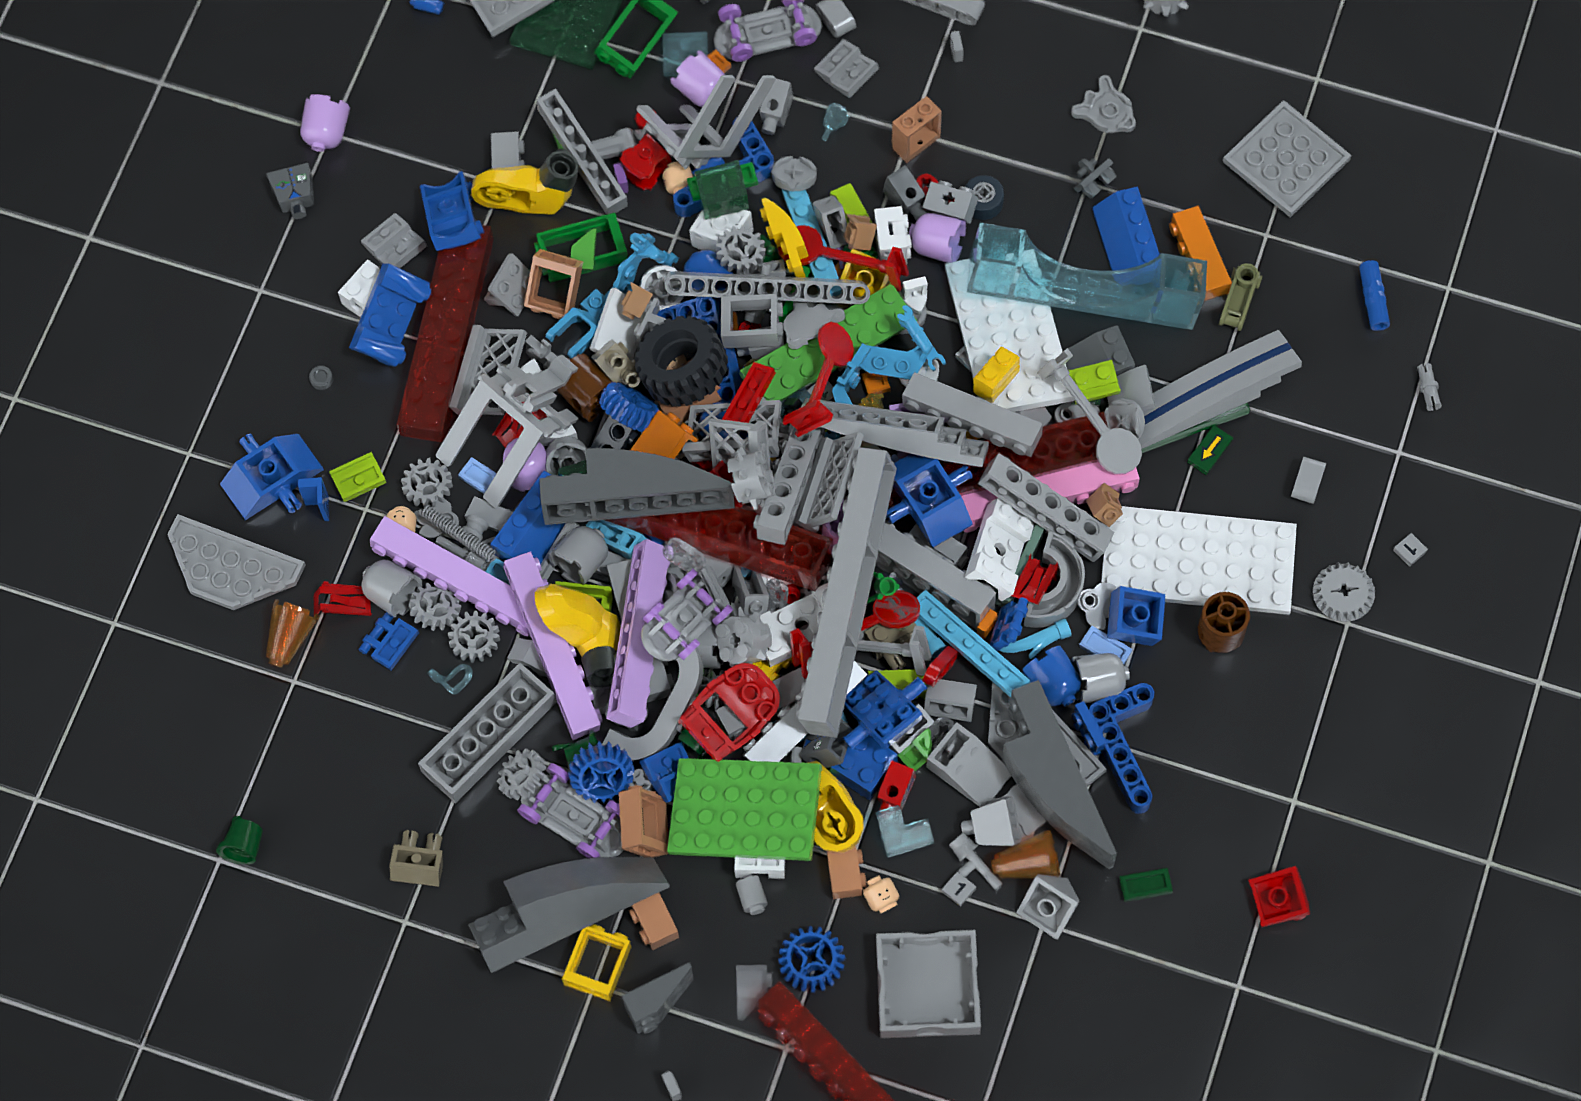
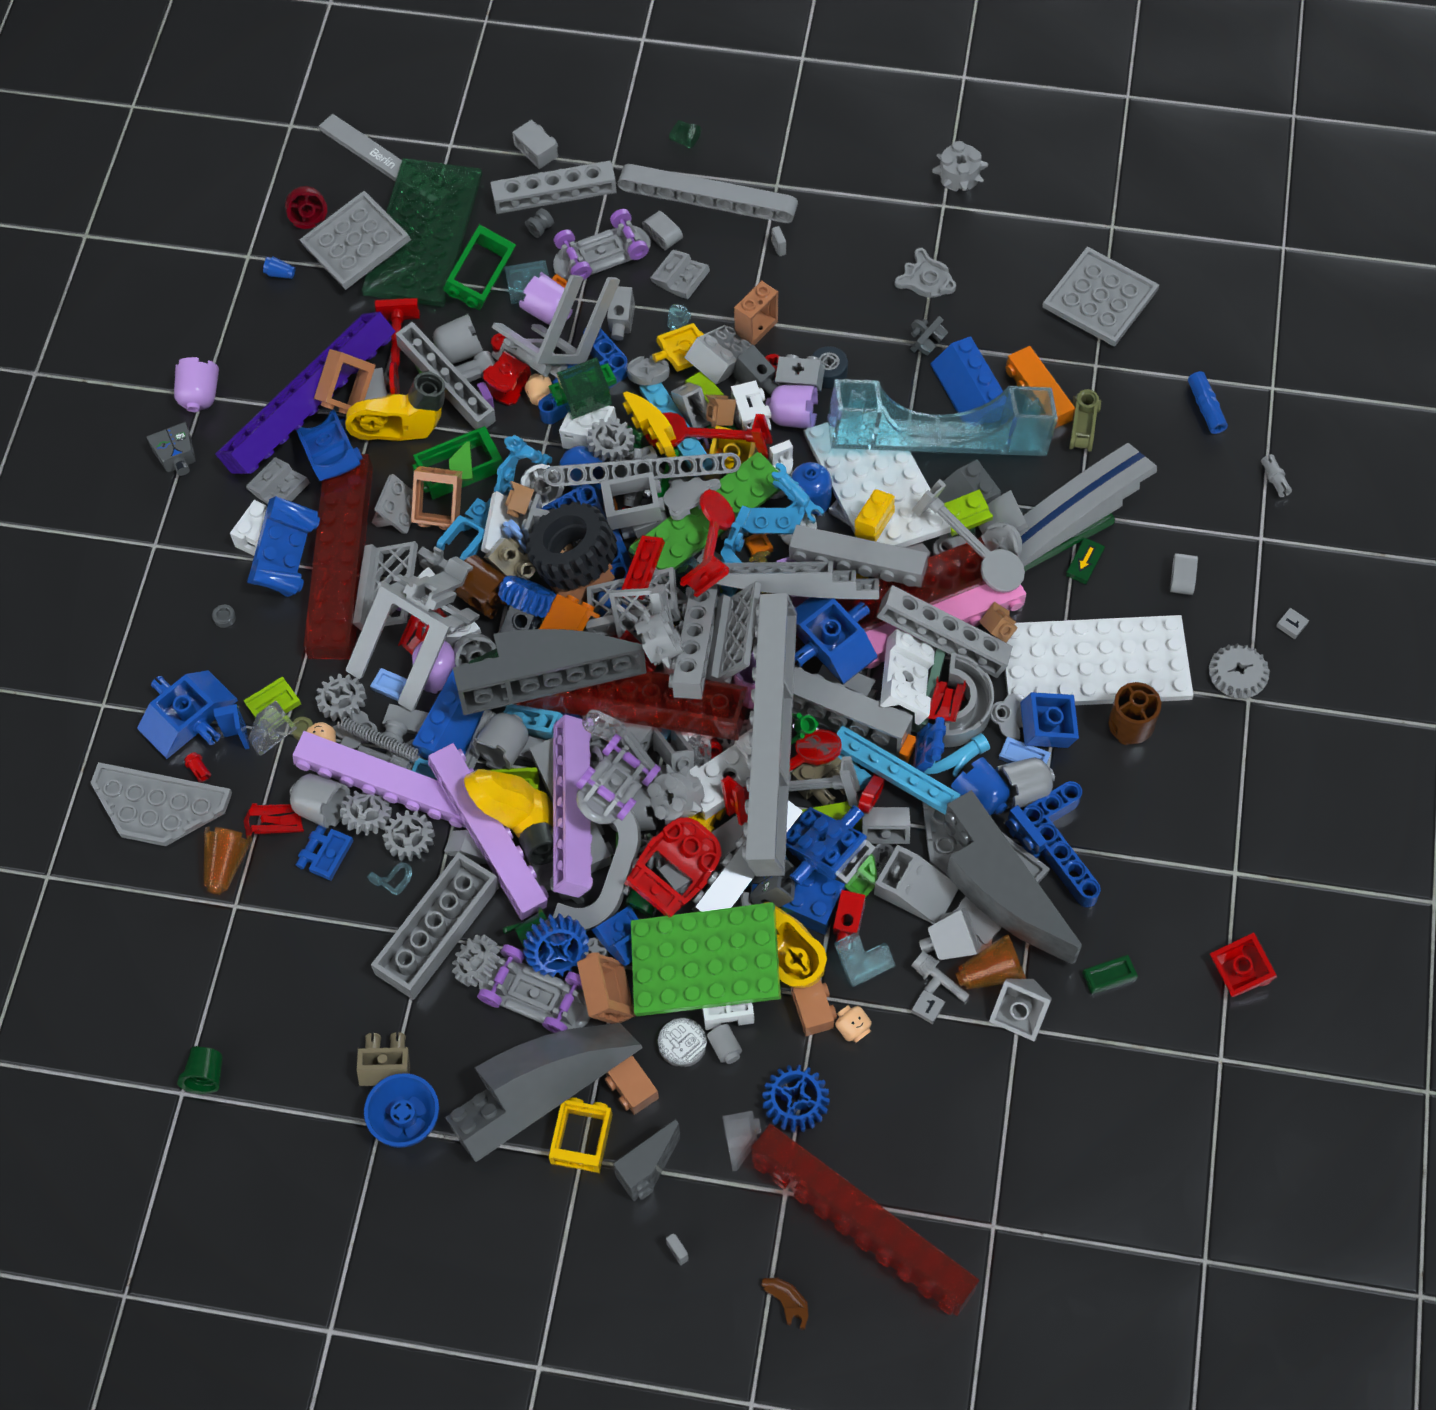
camera: 10 degrees left, 5 degrees down
light grey tile [876,930,981,1038] -> none
none -> red pin [184,752,211,783]
none -> dark purple brick [215,312,396,474]
none -> clear slope [248,700,297,756]
none -> olive tile [290,717,313,740]
none -> nougat window [314,349,376,414]
none -> blue piece [364,1073,439,1148]
none -> red piece [375,298,420,394]
none -> light grey cylinder [433,314,483,364]
none -> light blue plate [502,519,528,554]
none -> yellow plate [652,323,704,372]
none -> tile [658,1018,707,1067]
none -> light grey slope [684,325,751,384]
none -> blue cylinder [790,462,832,516]

